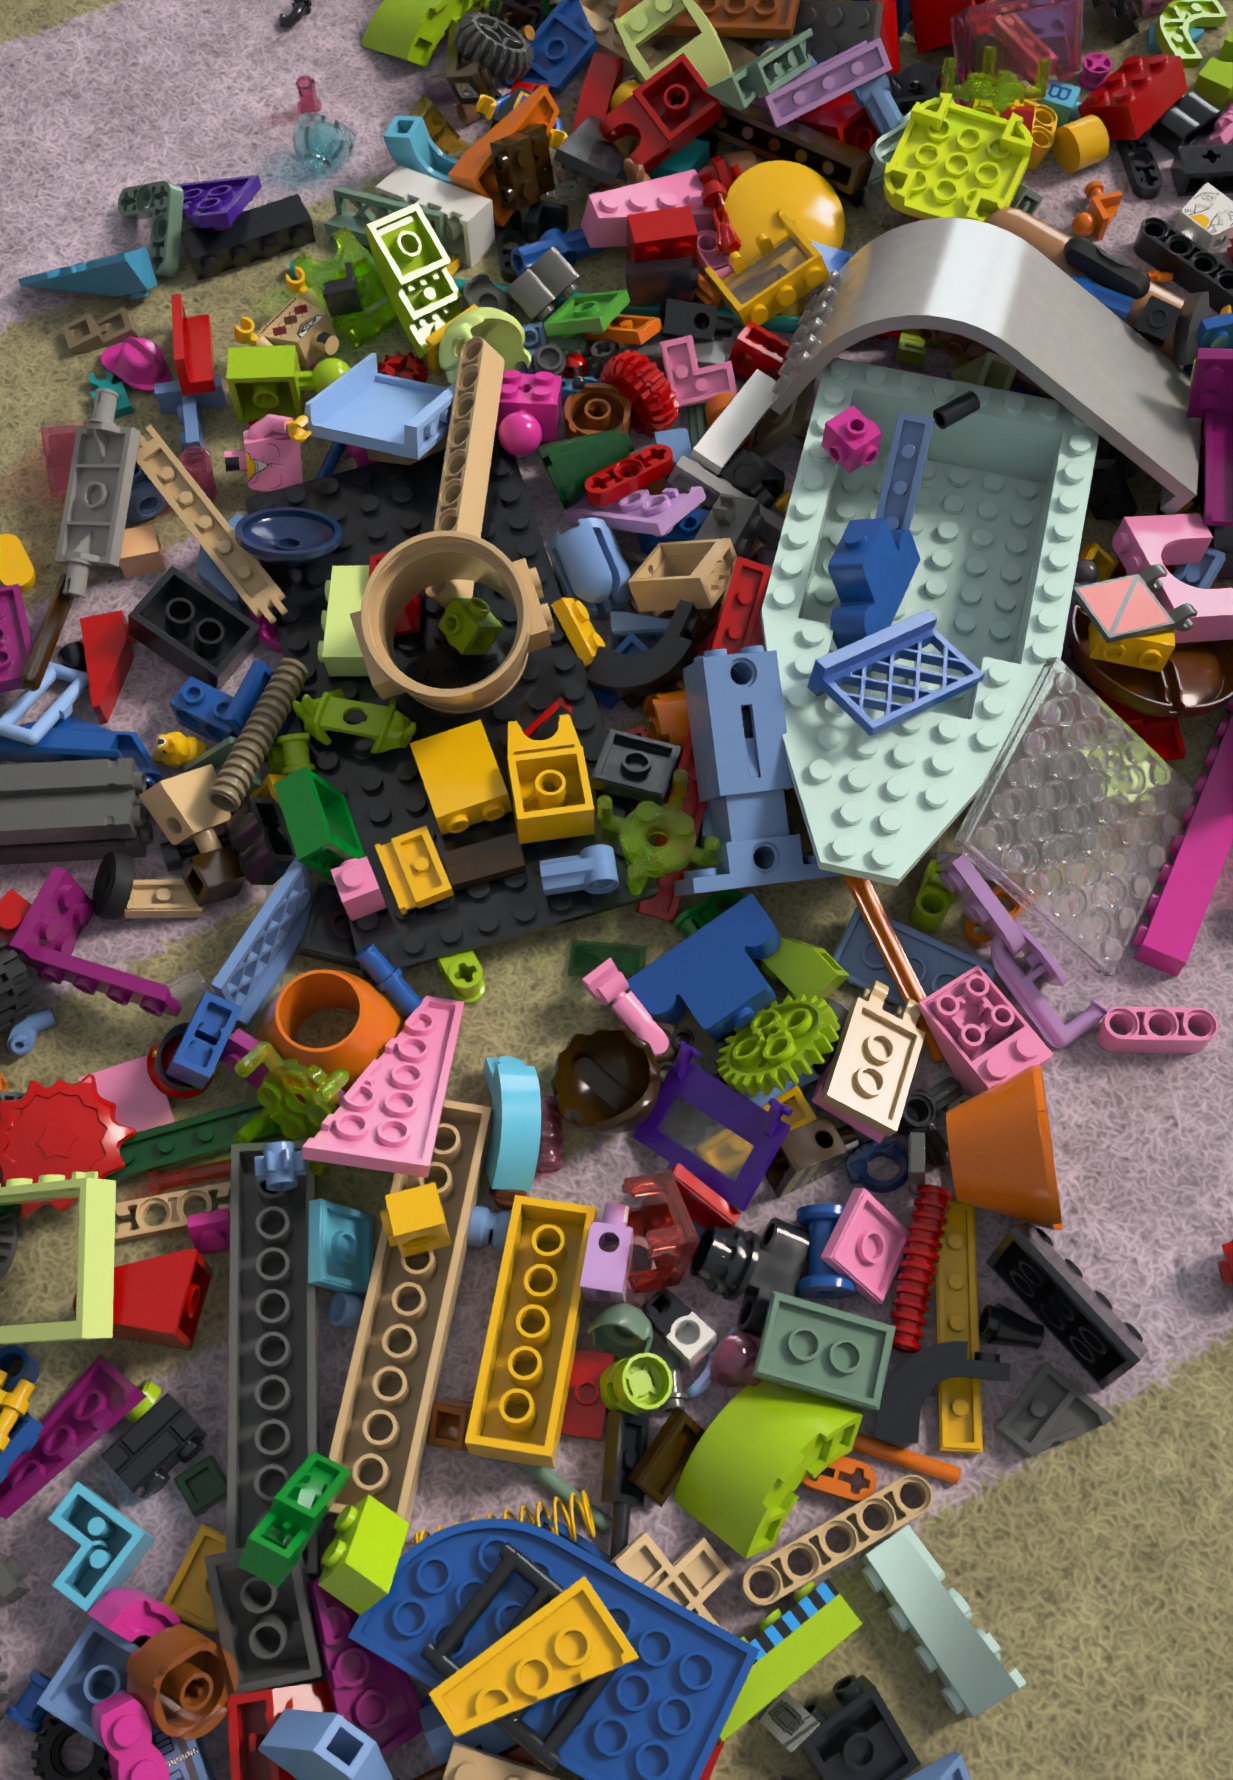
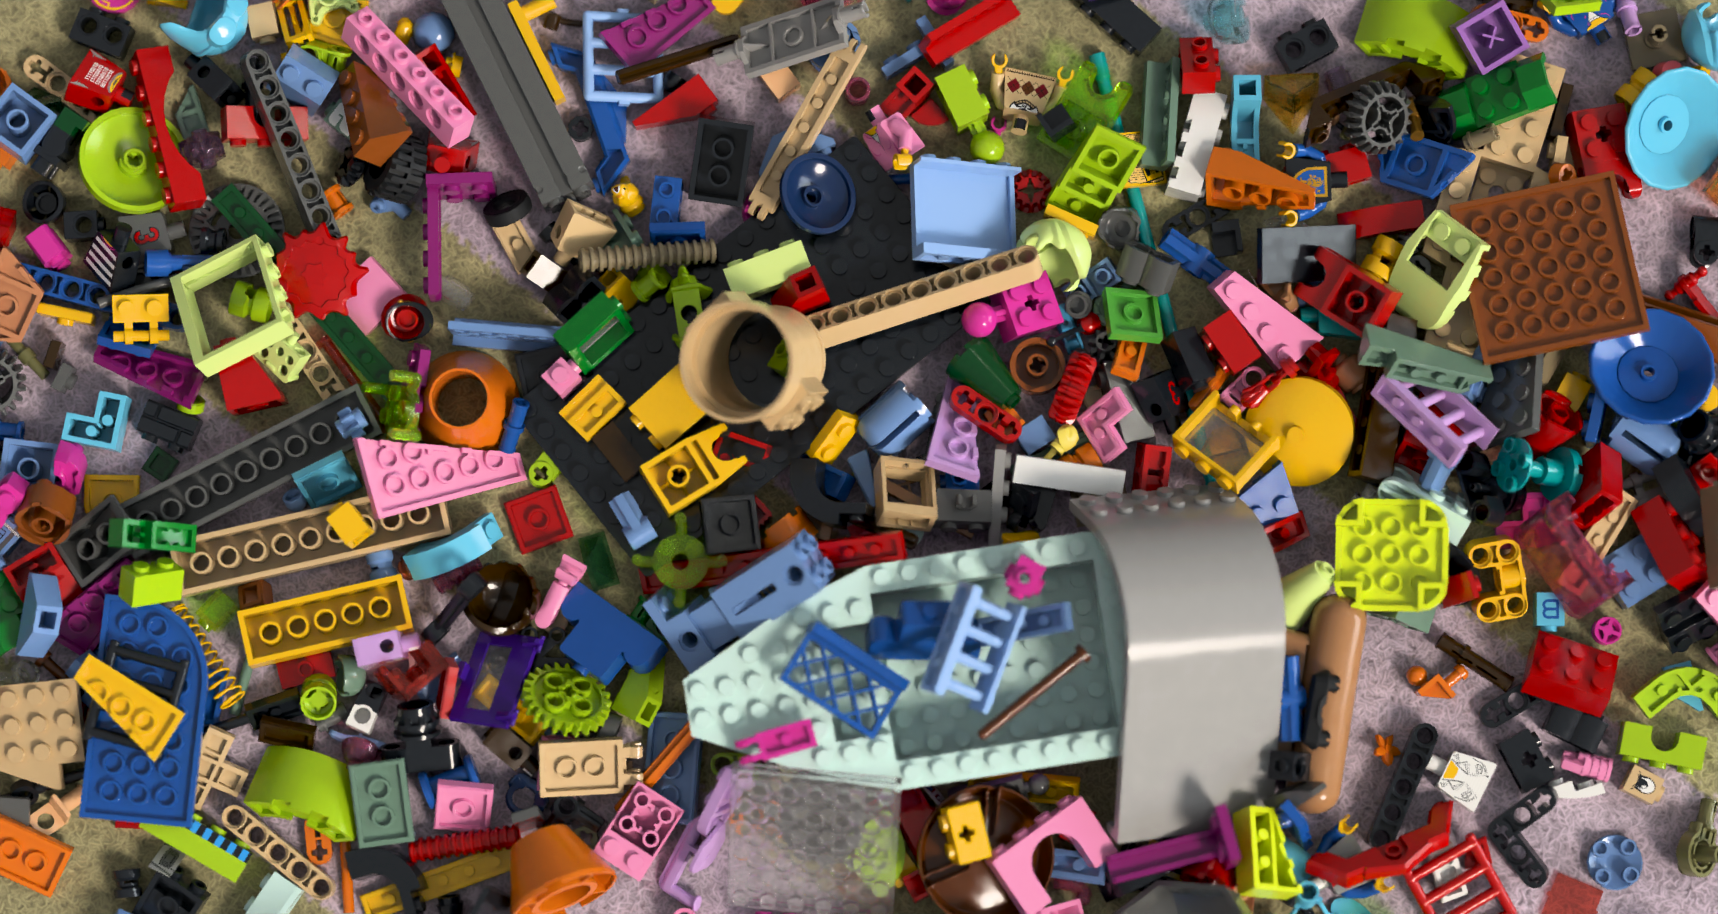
camera: 70 degrees right, 20 degrees up
blue brick [165,991,243,1090] -> none
dark pink plate [188,1208,230,1254] -> none
dark brown plate [490,124,555,211] -> none
black piece [933,391,980,429] -> none
clear neon green plate [940,46,1051,112] -> none
yellow piece [1052,115,1109,173] -> none
flag [1072,564,1198,643] -> none
none -> clear neon green brick [195,589,240,633]
none -> lime wheel [228,280,273,324]
none -> yellowish green piece [253,331,311,383]
none -> black piece [420,571,488,647]
none -> red tile [503,484,574,555]
none -> dark pink hinge [734,718,818,765]
none -> red brick [879,65,936,120]
none -> light blue fence [920,581,1027,714]
none -> reddish brown bar [977,643,1092,740]
none -> light yellow piece [1043,424,1079,459]
none -> red brick [1178,37,1221,94]
none -> black brick [1273,18,1339,76]
none -> dark brown pin [1435,632,1515,692]
none -> teal piece [1491,437,1583,503]

